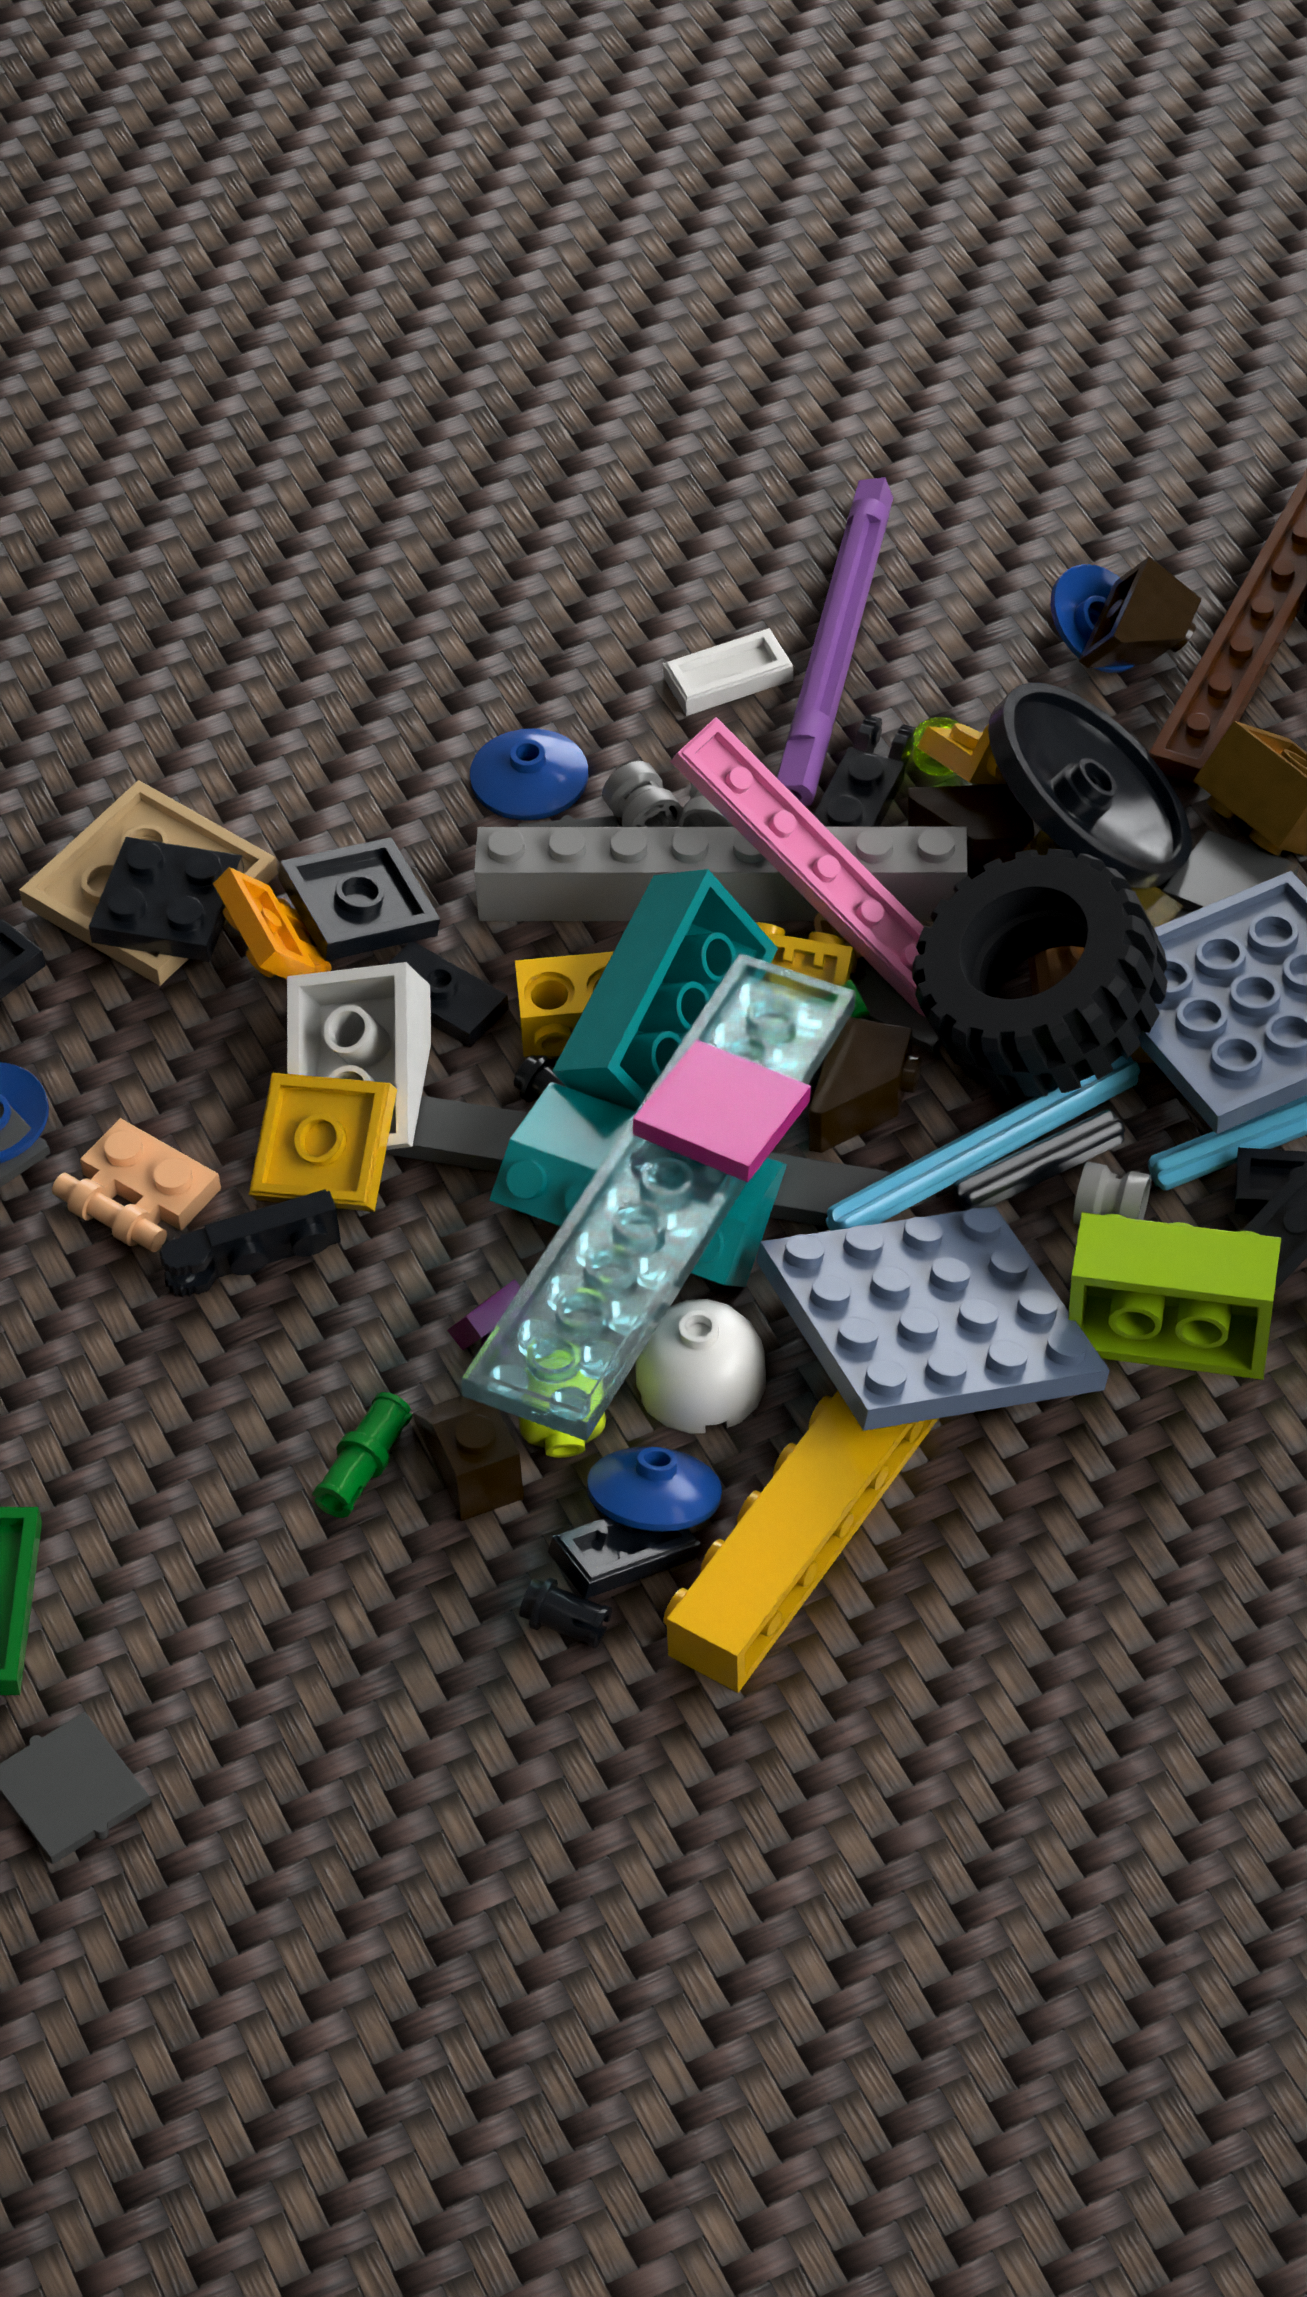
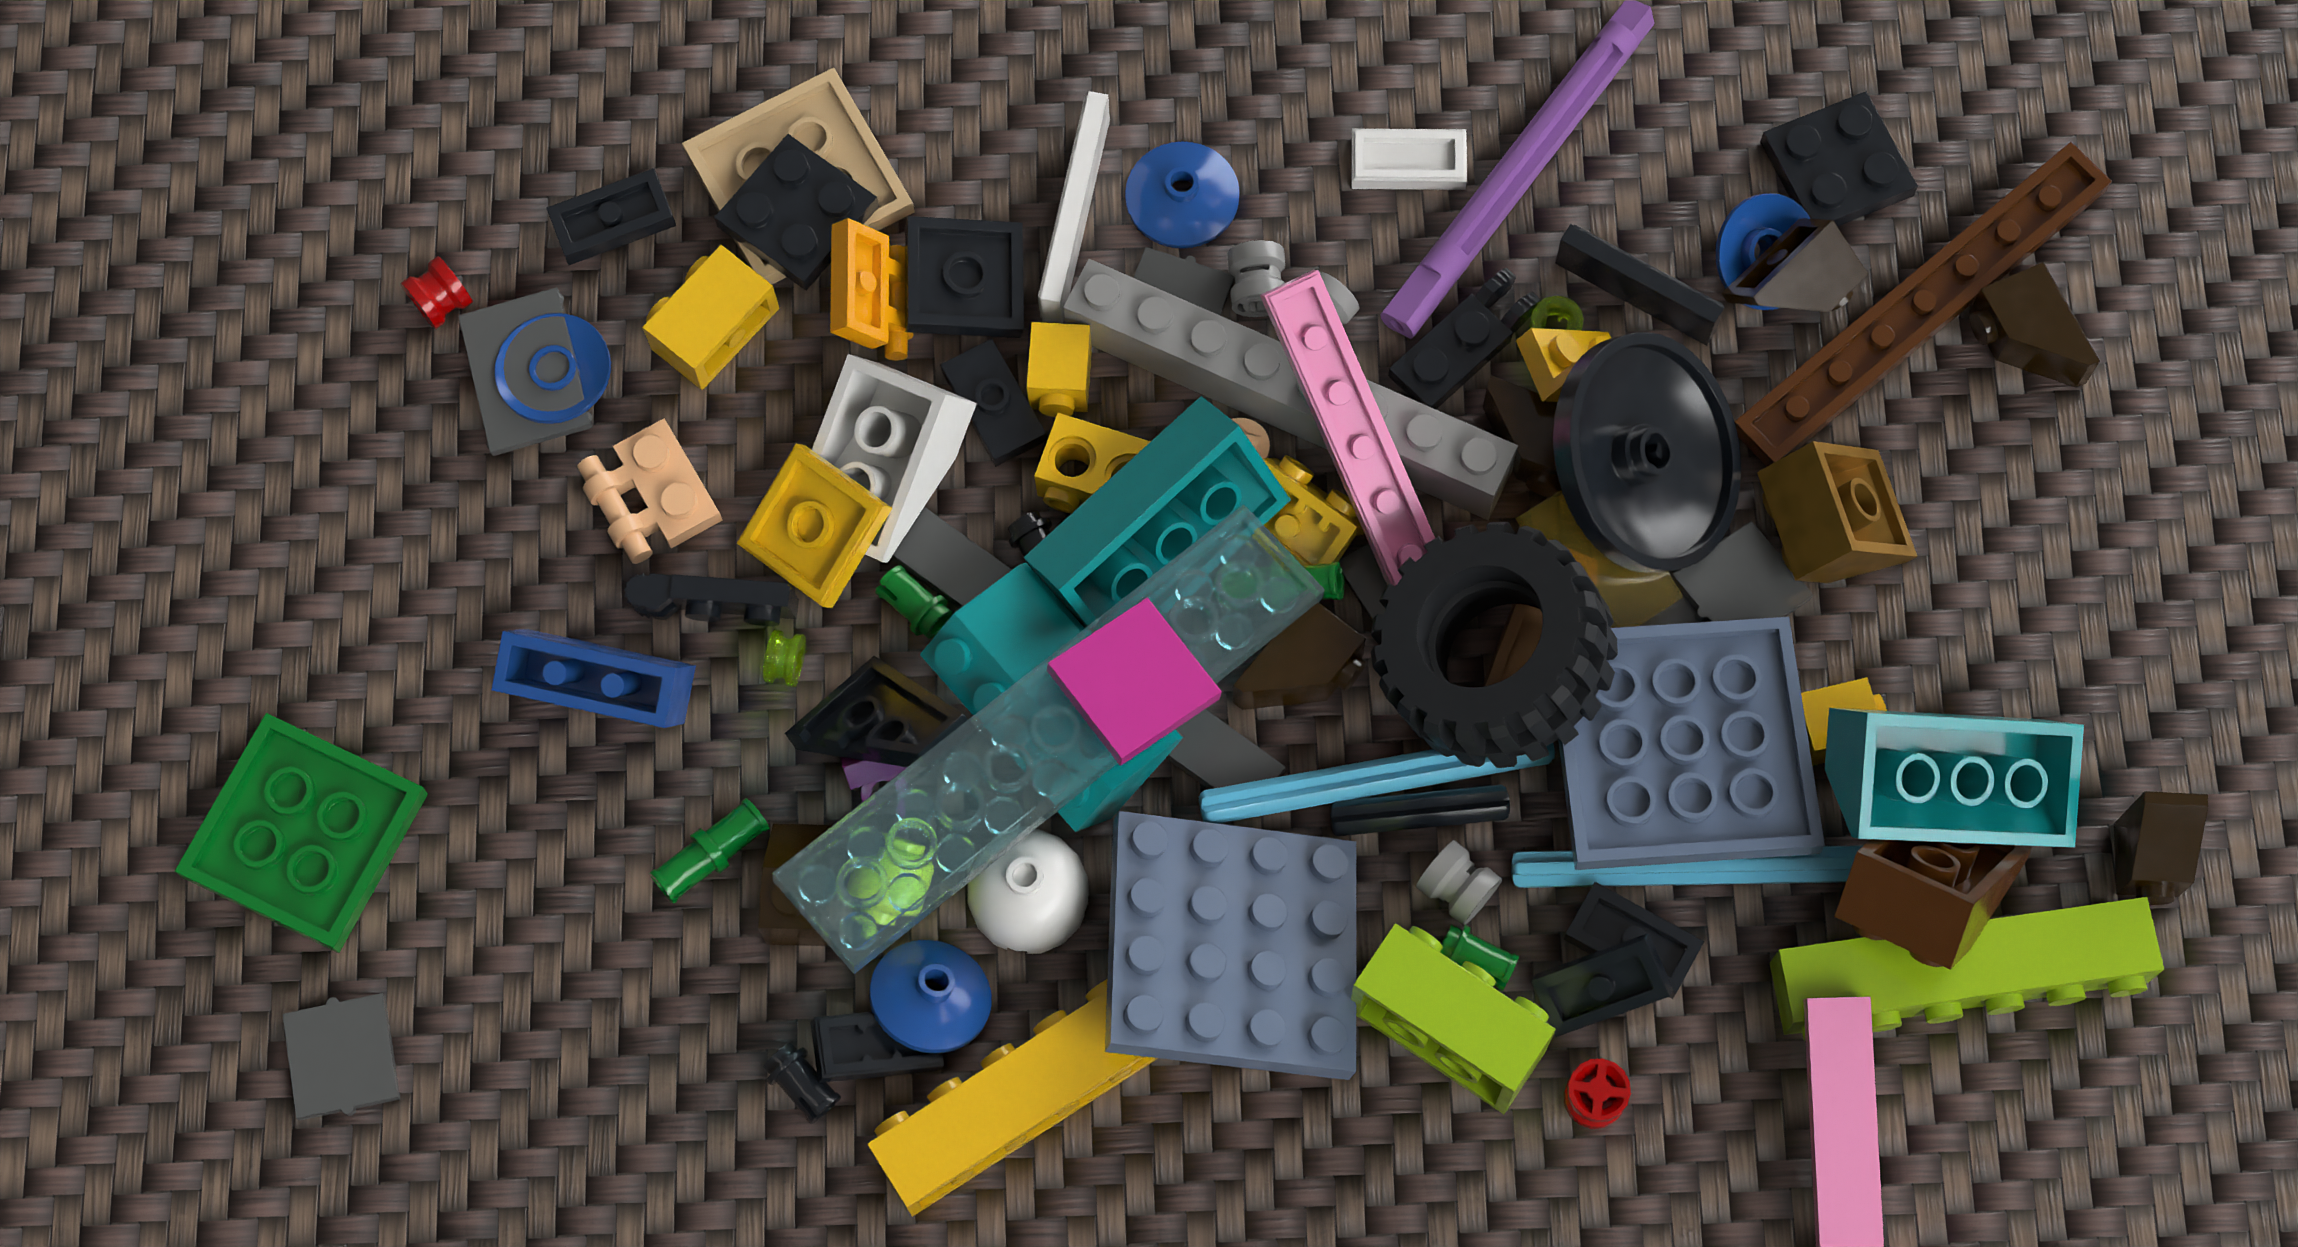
camera: 25 degrees right, 20 degrees up
none -> blue brick [491,629,696,728]
none -> yellow brick [642,245,780,390]
none -> clear neon green bush [763,629,806,687]
none -> black wing [785,656,975,771]
none -> green pin [875,565,952,639]
none -> yellow brick [1027,322,1092,417]
none -> white tile [1038,91,1110,324]
none -> black tile [1555,224,1725,346]
none -> black plate [1760,91,1918,227]

